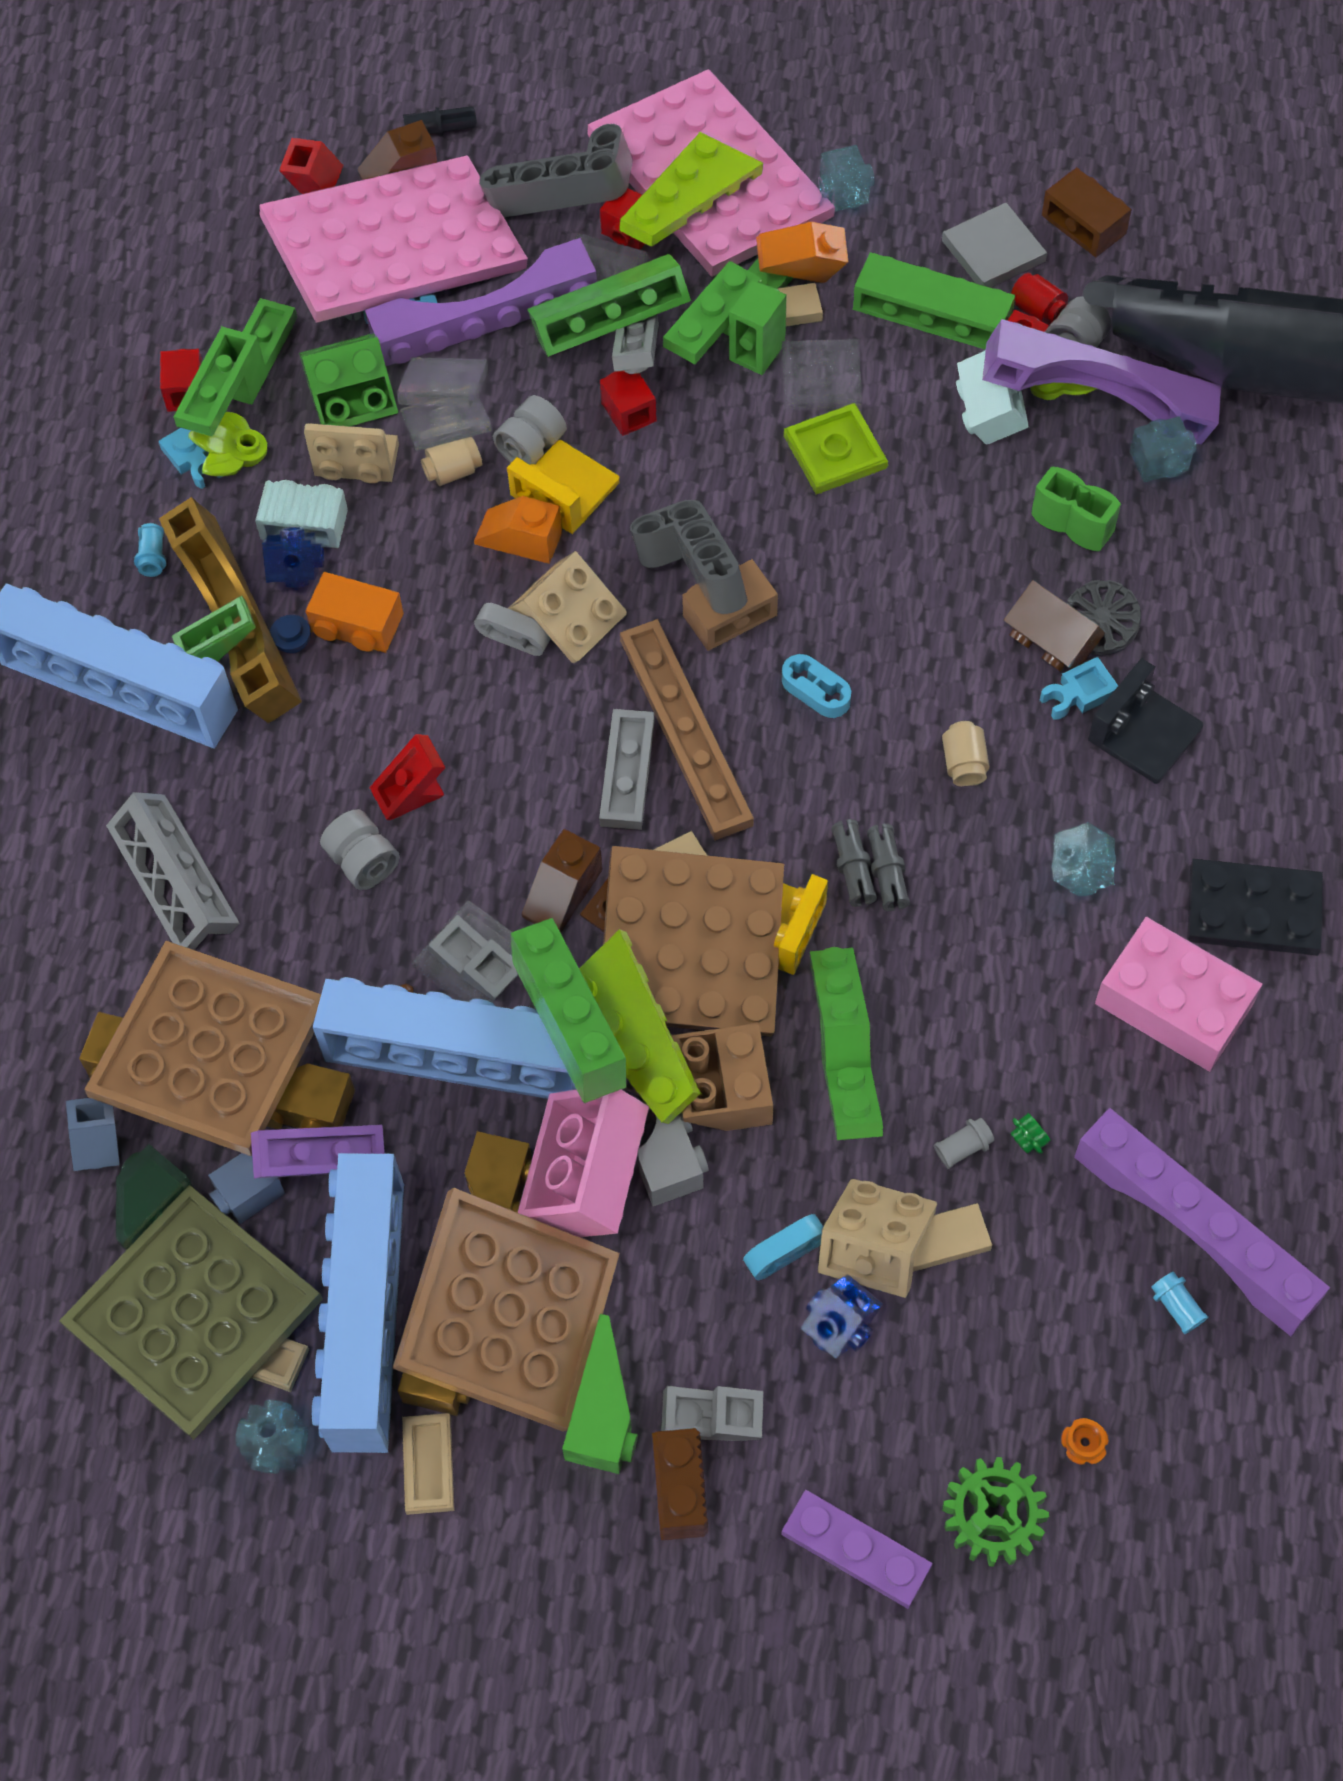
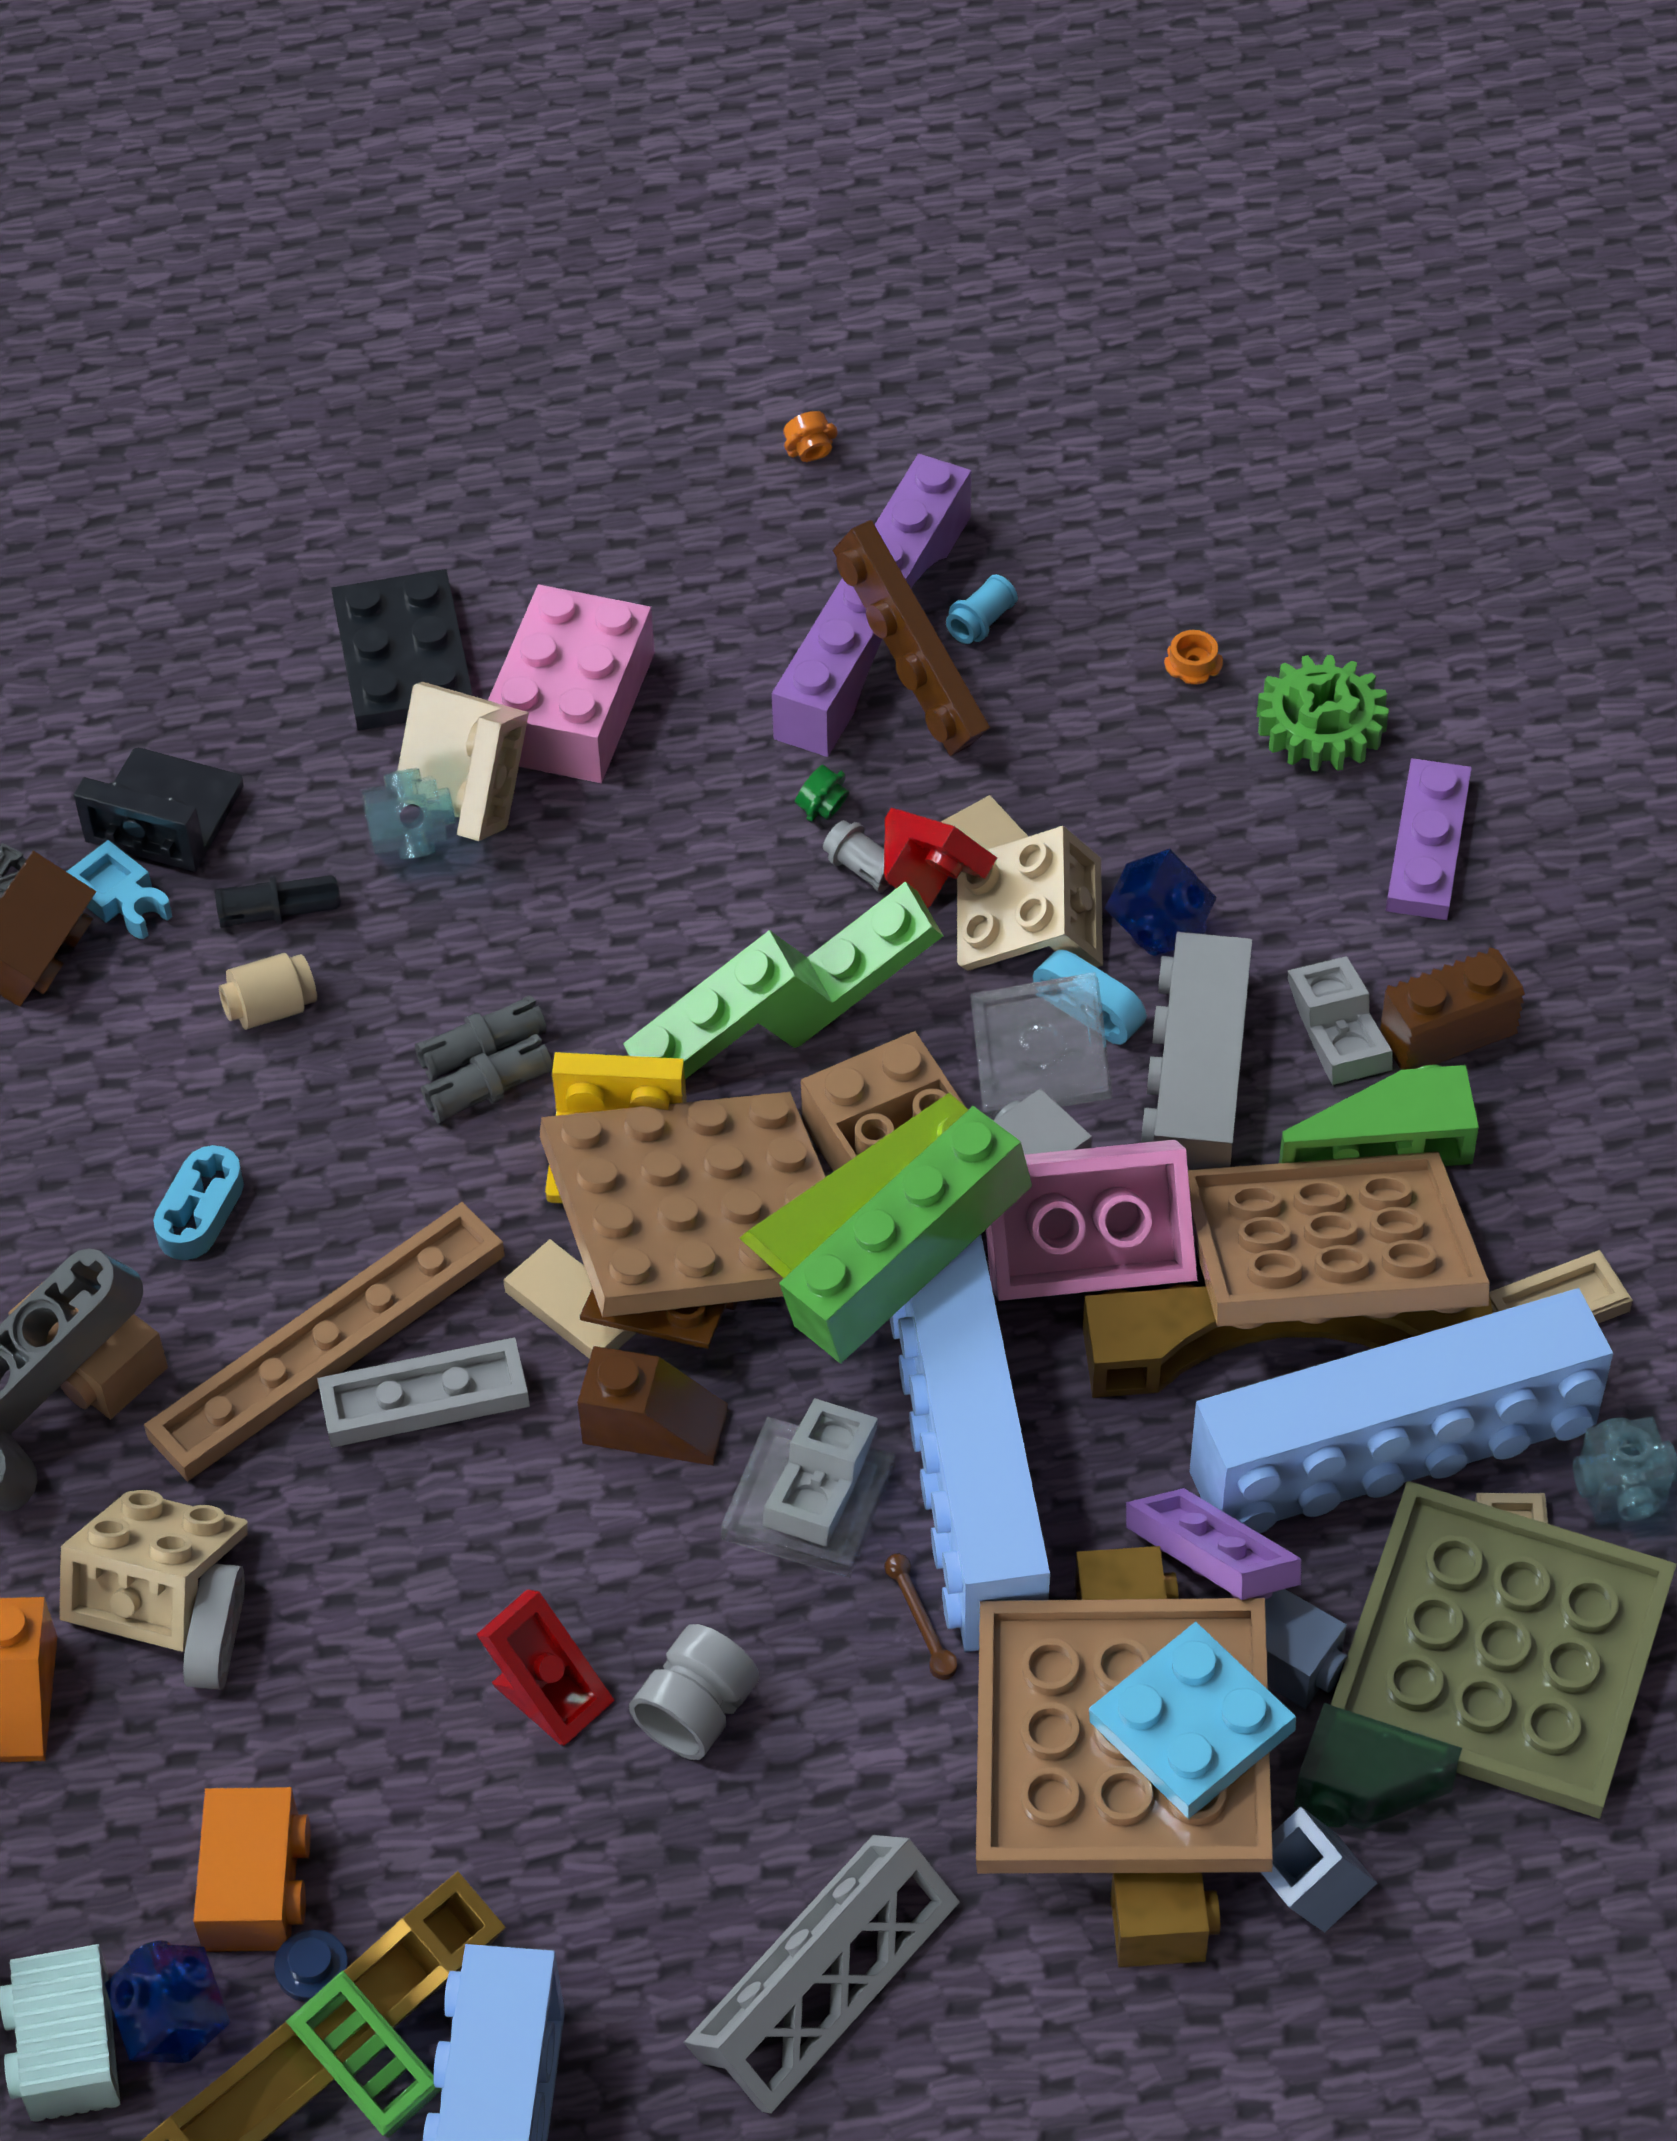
camera: 110 degrees left, 10 degrees down
none -> black axle [215,875,341,928]
none -> tan bracket [393,682,529,841]
none -> reddish brown plate [832,520,990,756]
none -> red slope [884,807,997,908]
none -> clear tile [970,972,1113,1118]
none -> medium azure plate [1089,1621,1296,1819]
none -> light grey brick [1141,932,1252,1170]

